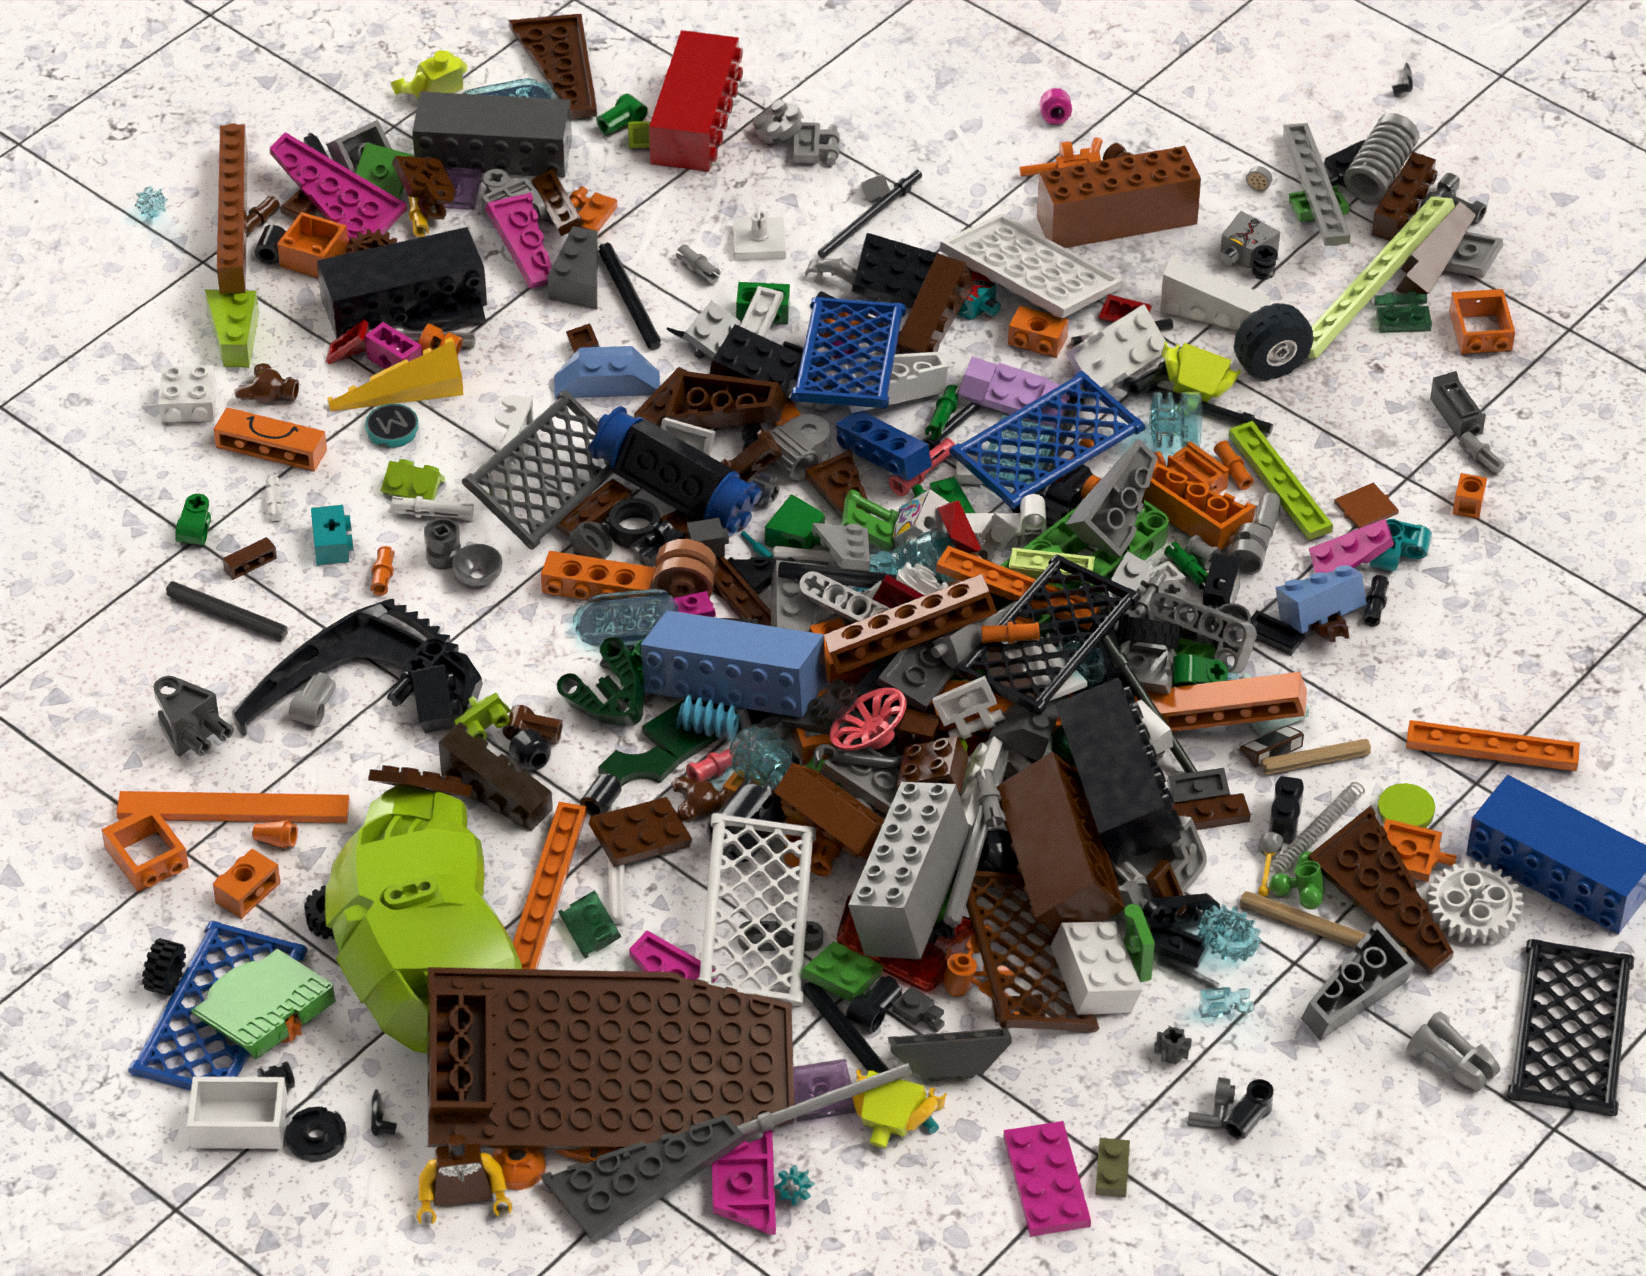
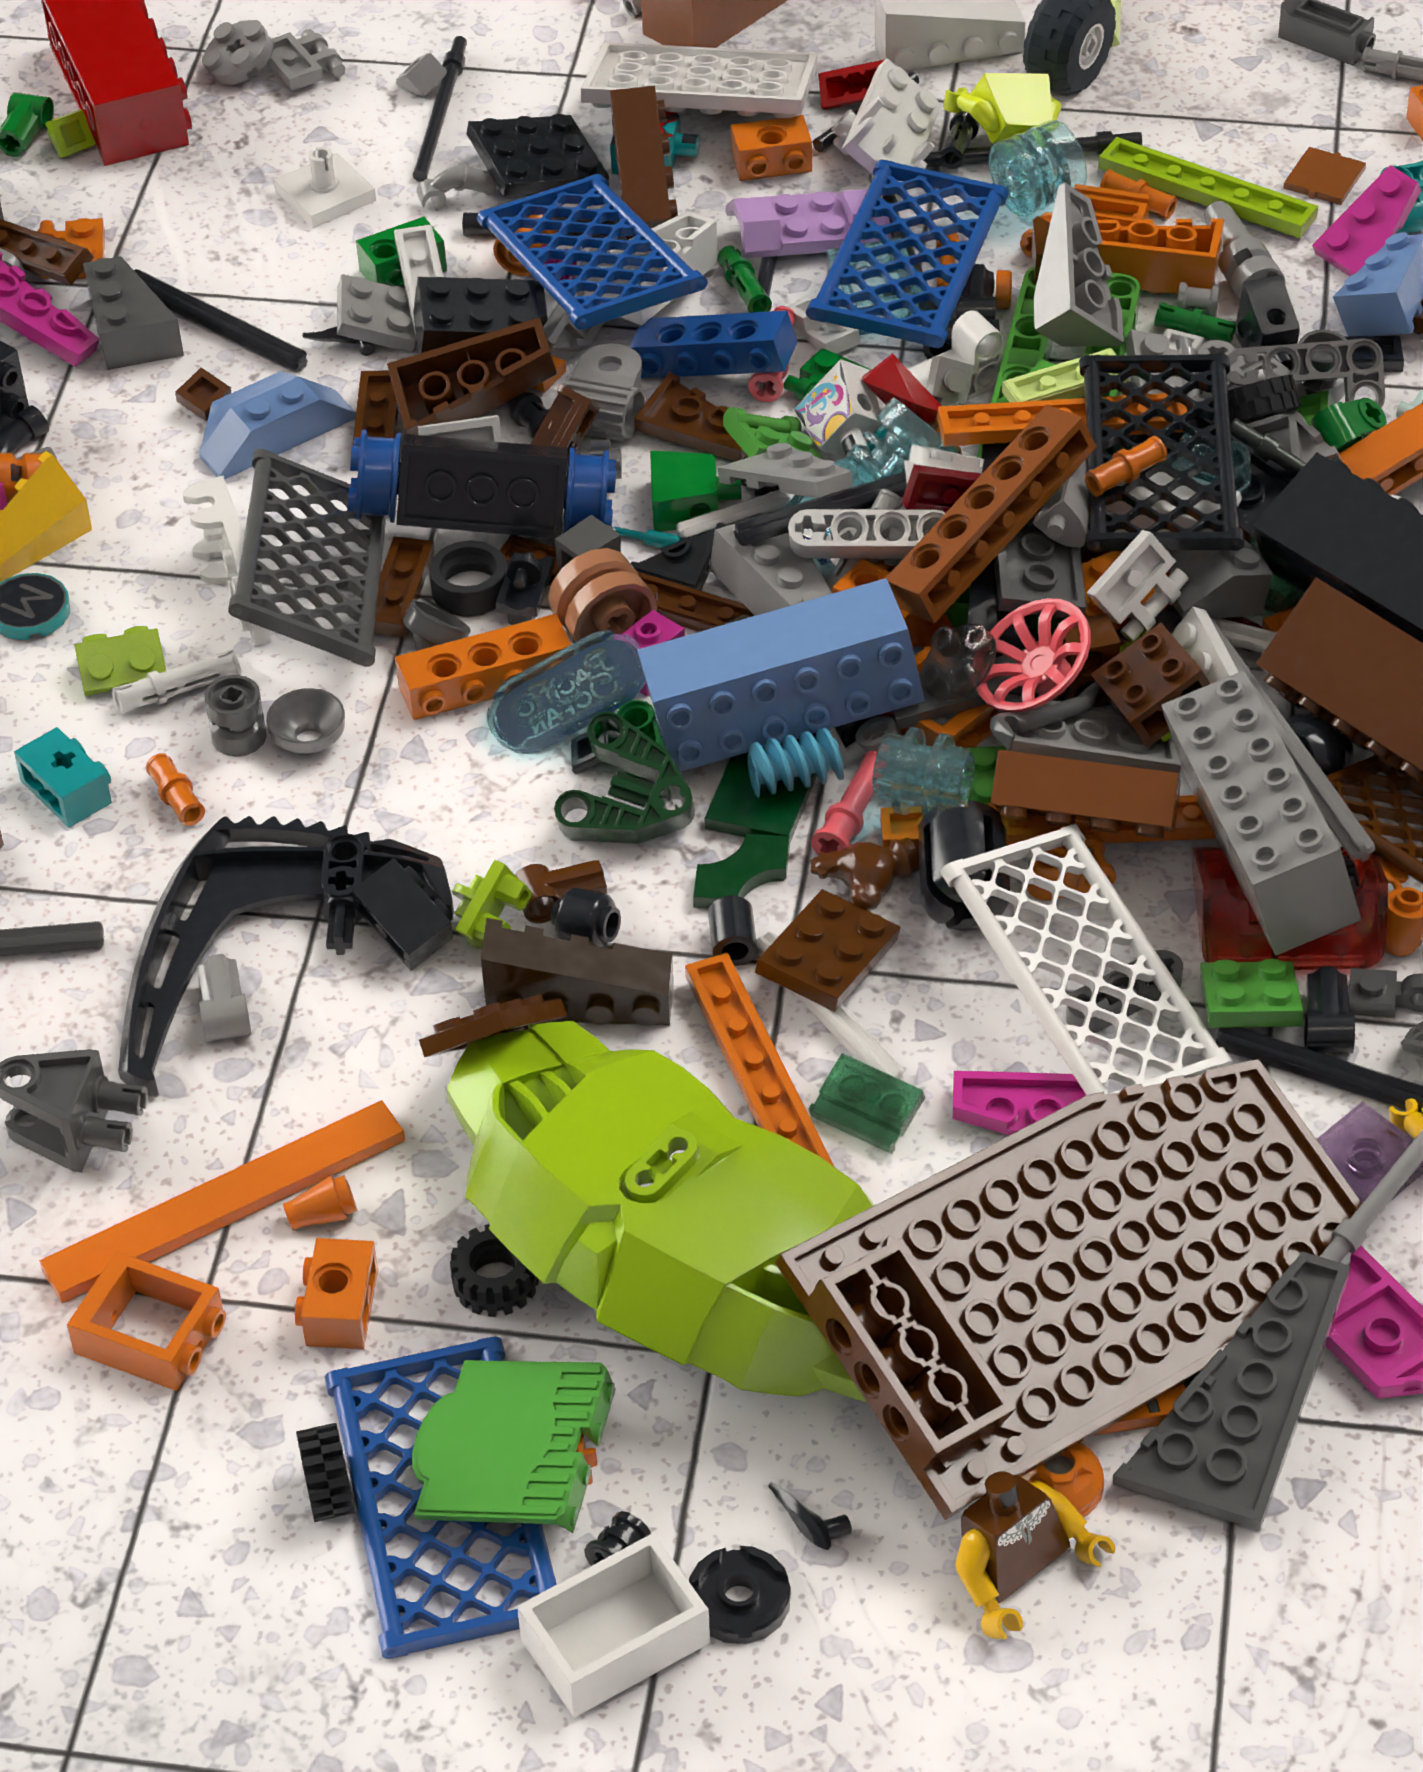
camera: 30 degrees left, 0 degrees up
light grey pin [676,244,721,283] -> none
light grey pin [975,769,1004,827] -> none

